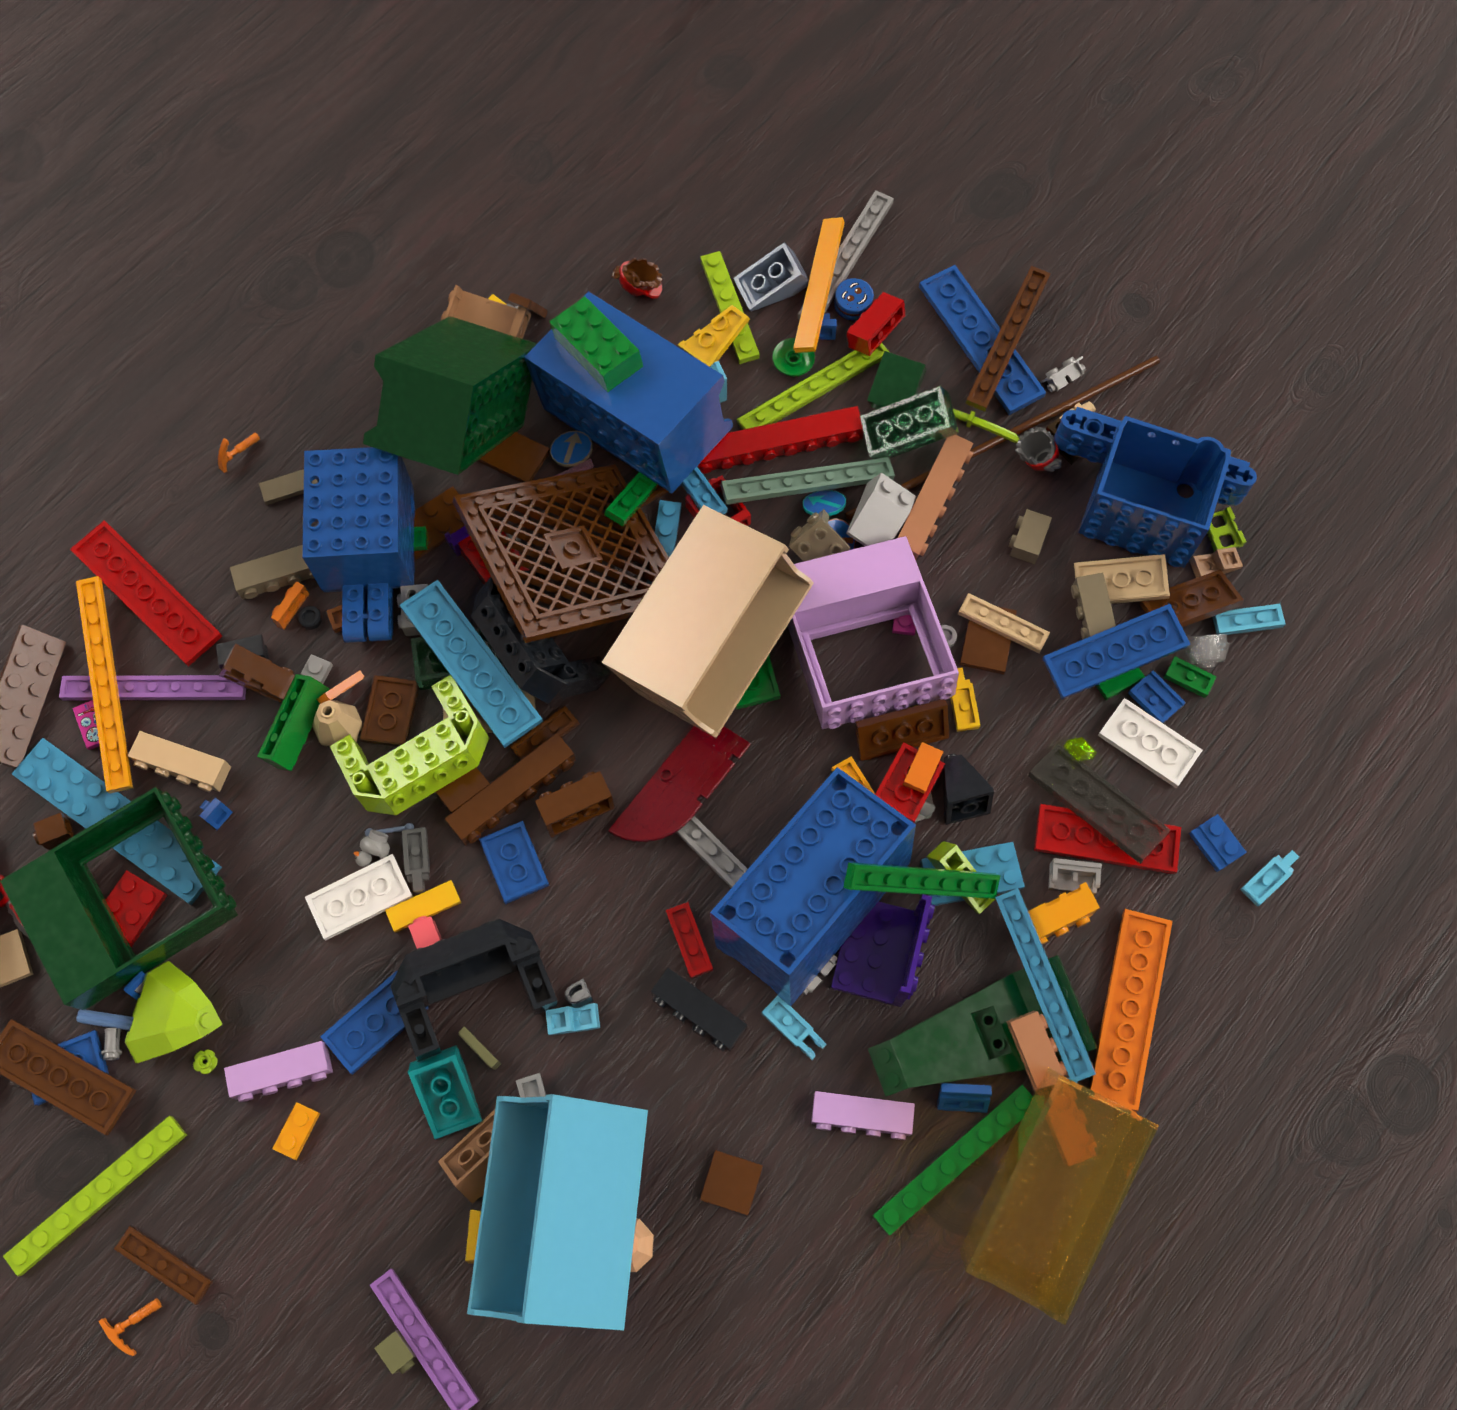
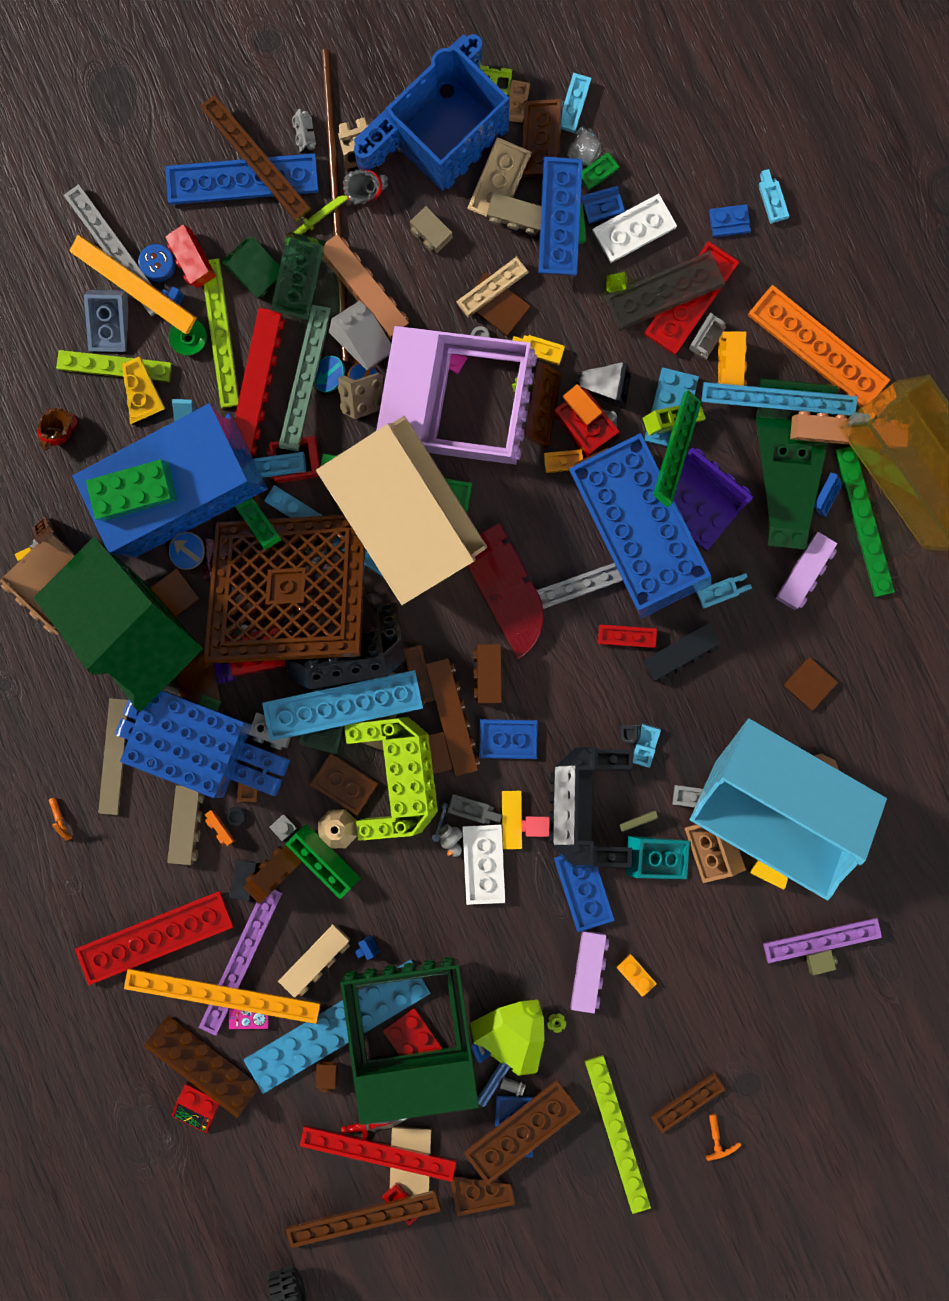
camera: 60 degrees left, 15 degrees up
tile [317,670,365,704] -> none

